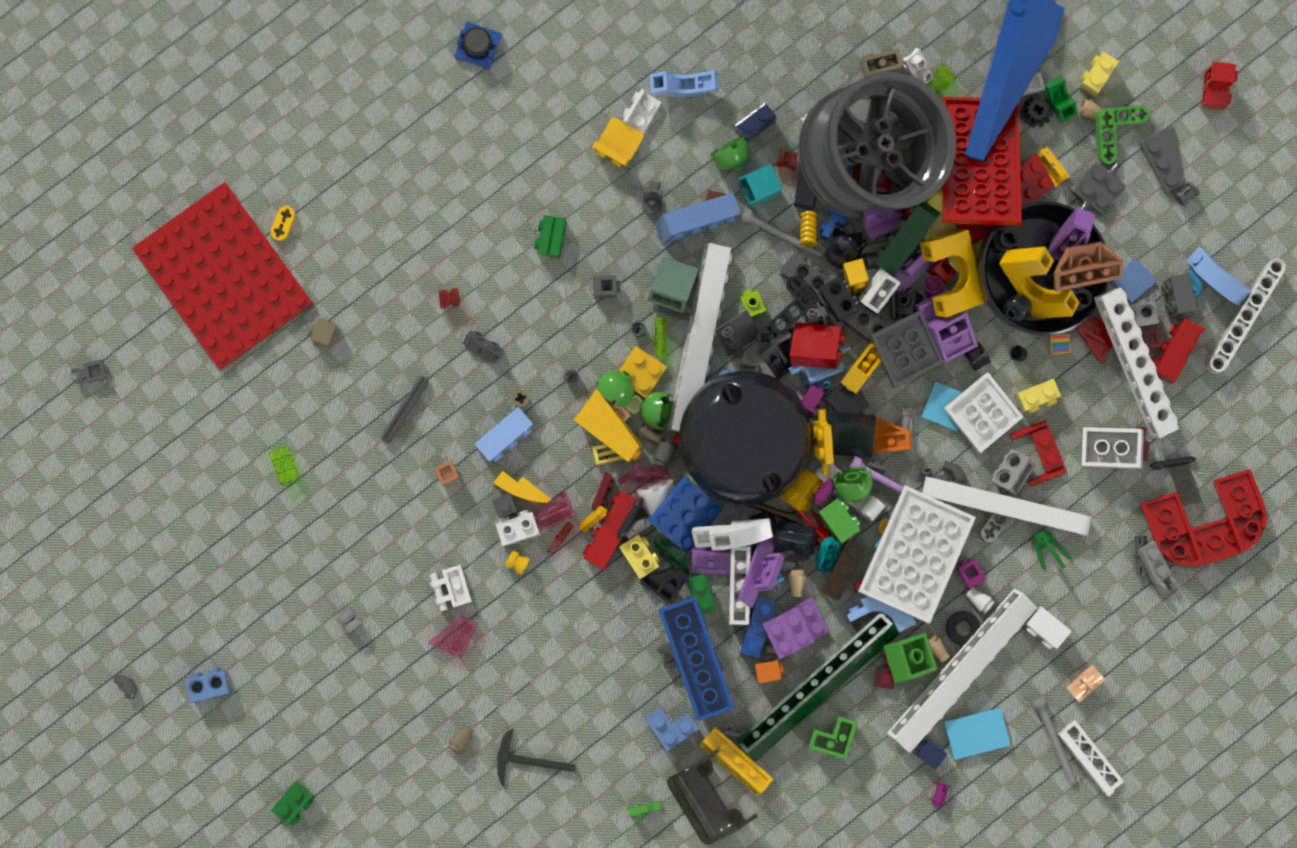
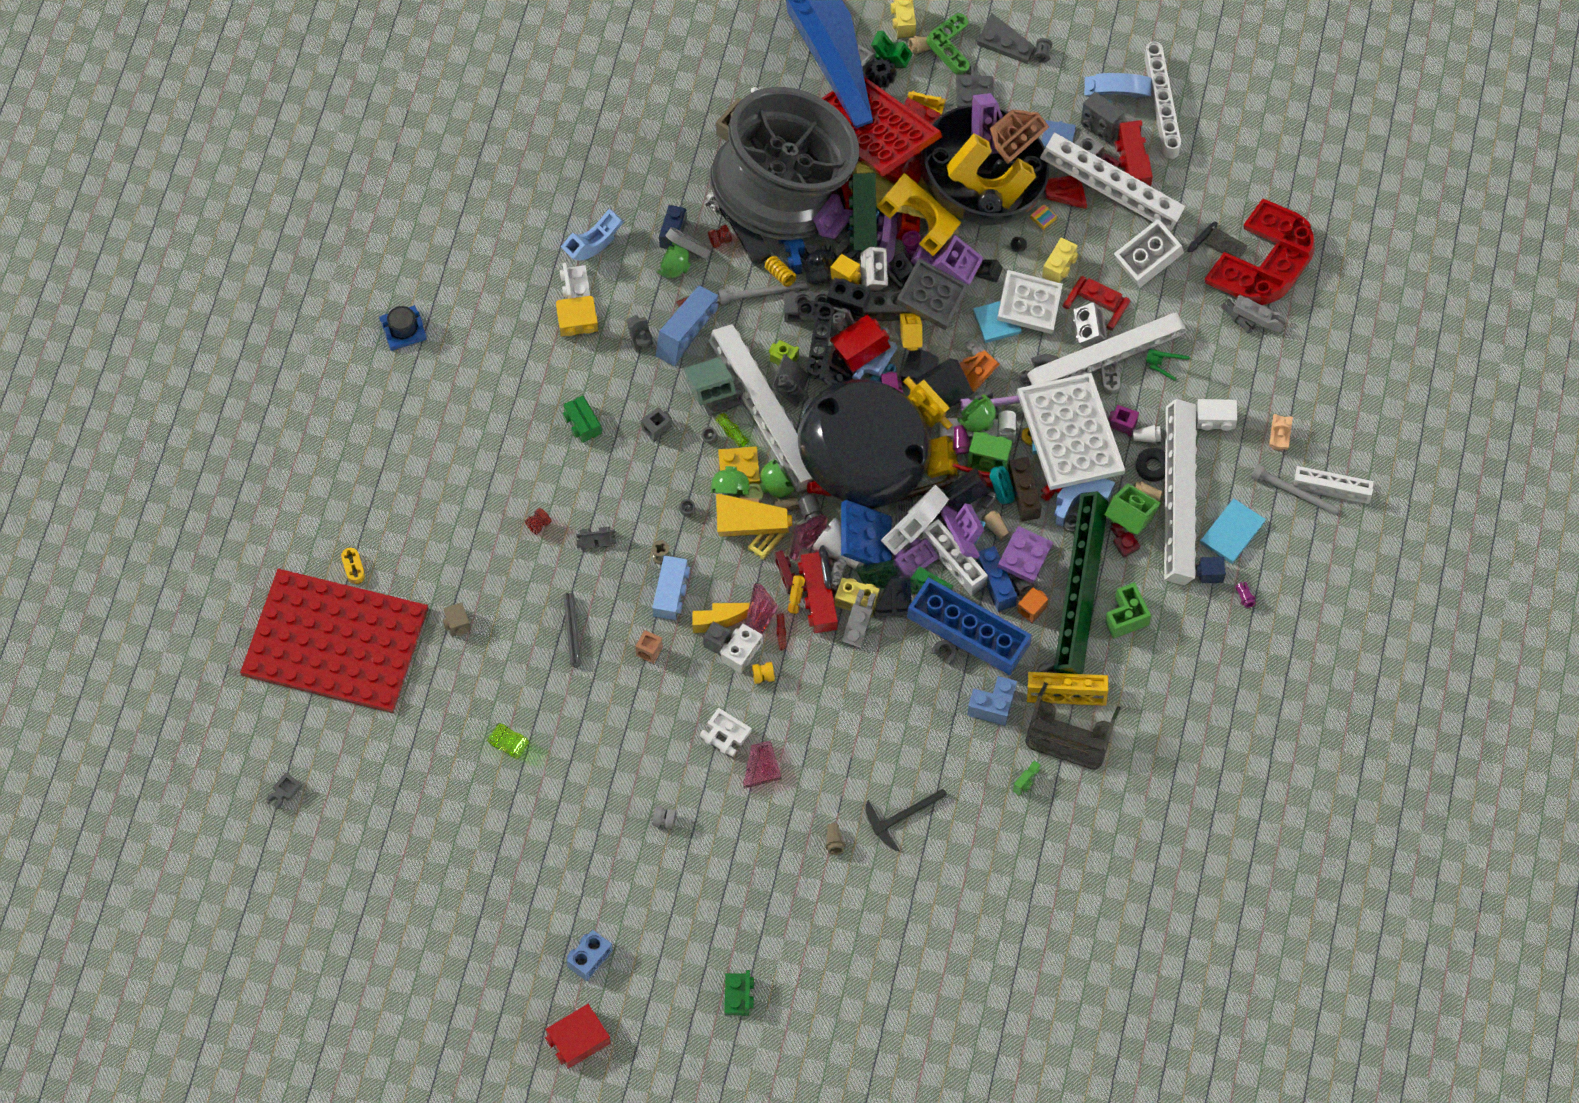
camera: 40 degrees left, 20 degrees down
dark grey arm [114,674,137,700] -> none
teal piece [738,164,783,209] -> none
none -> red brick [544,1003,611,1069]
none -> light grey beam [666,227,712,258]
none -> light grey hinge [842,589,876,647]

